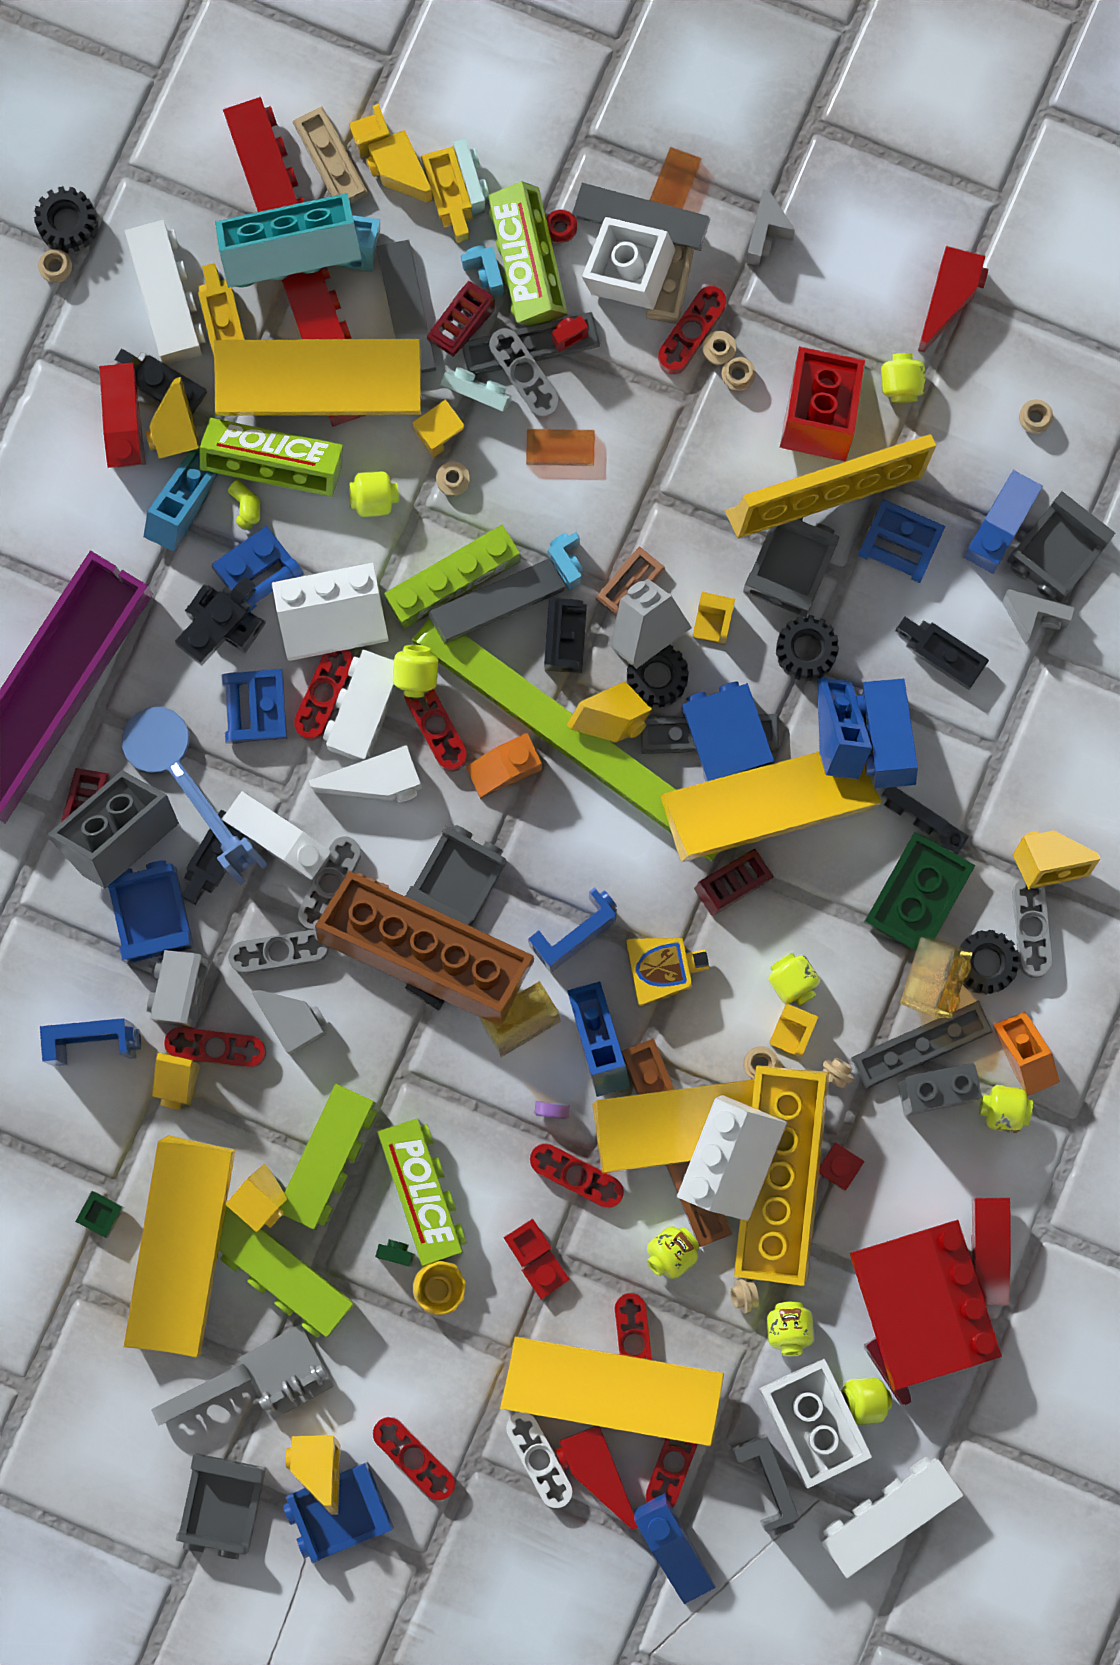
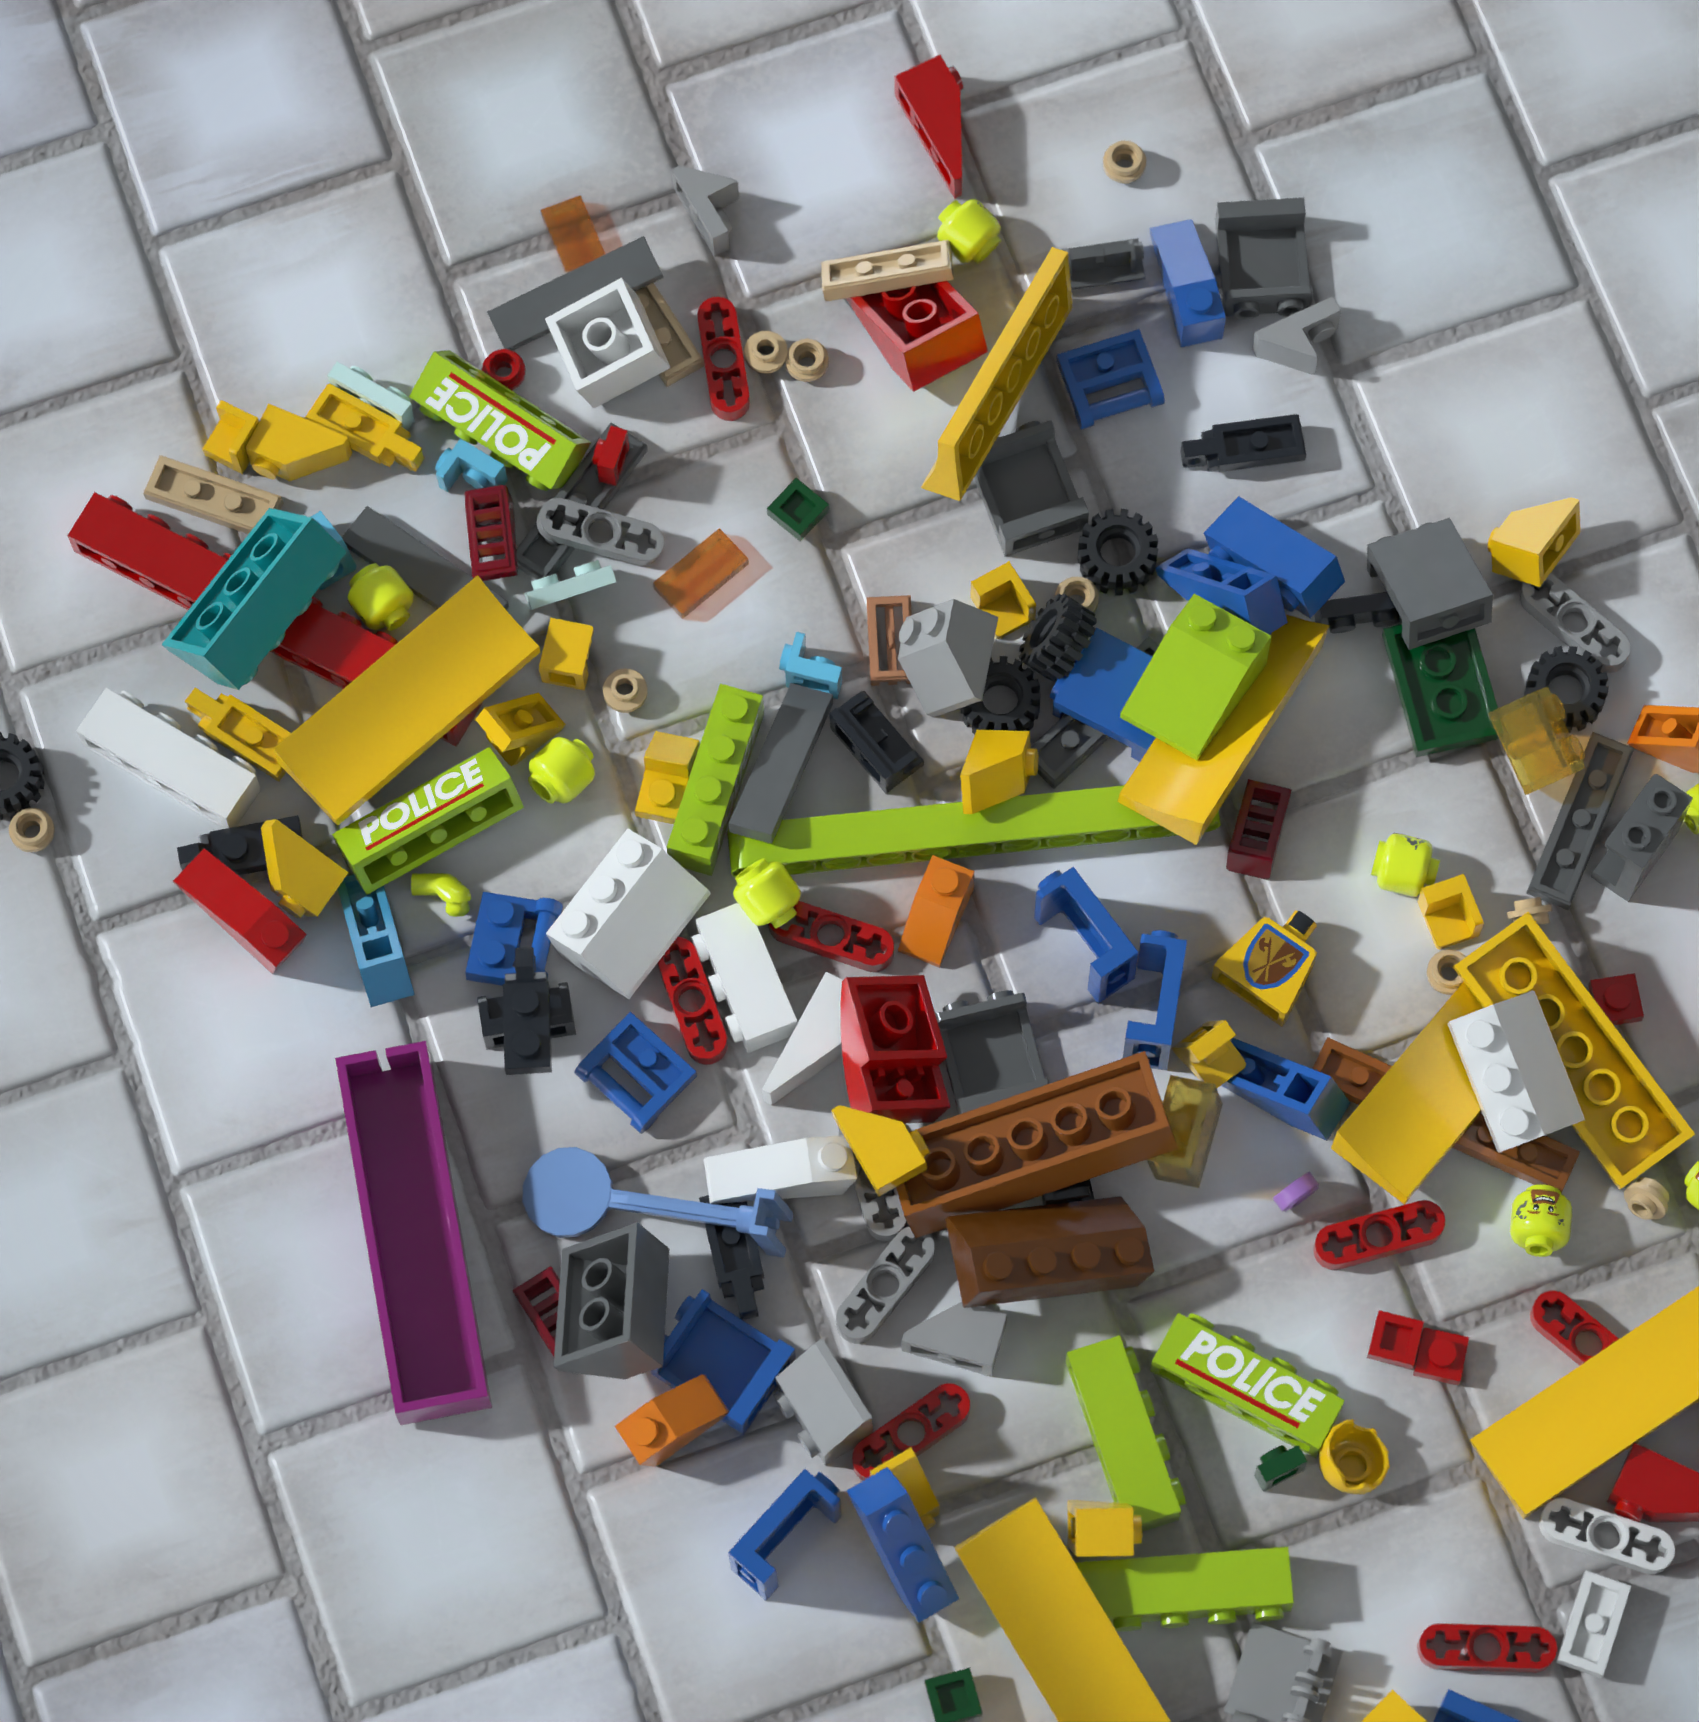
camera: 45 degrees left, 10 degrees down
none -> neon yellow head [348,563,414,631]
none -> yellow slope [475,692,566,766]
none -> orange slope [615,1374,729,1467]
none -> yellow slope [635,731,700,824]
none -> dark green plate [767,478,829,542]
none -> tan tile [821,240,954,302]
none -> yellow slope [831,1105,930,1196]
none -> red slope [840,975,951,1124]
none -> blue brick [847,1467,960,1623]
none -> reddish brown slope [945,1196,1155,1308]
none -> black tyre [1019,594,1097,681]
none -> blue panel [1034,866,1138,1004]
none -> tan plate [1055,577,1099,612]
none -> dark grey hinge [1060,238,1146,290]
none -> lime slope [1120,594,1272,760]
none -> yellow slope [1171,1020,1246,1090]
none -> dark grey panel [1367,517,1493,650]
none -> white plate [1555,1571,1631,1678]

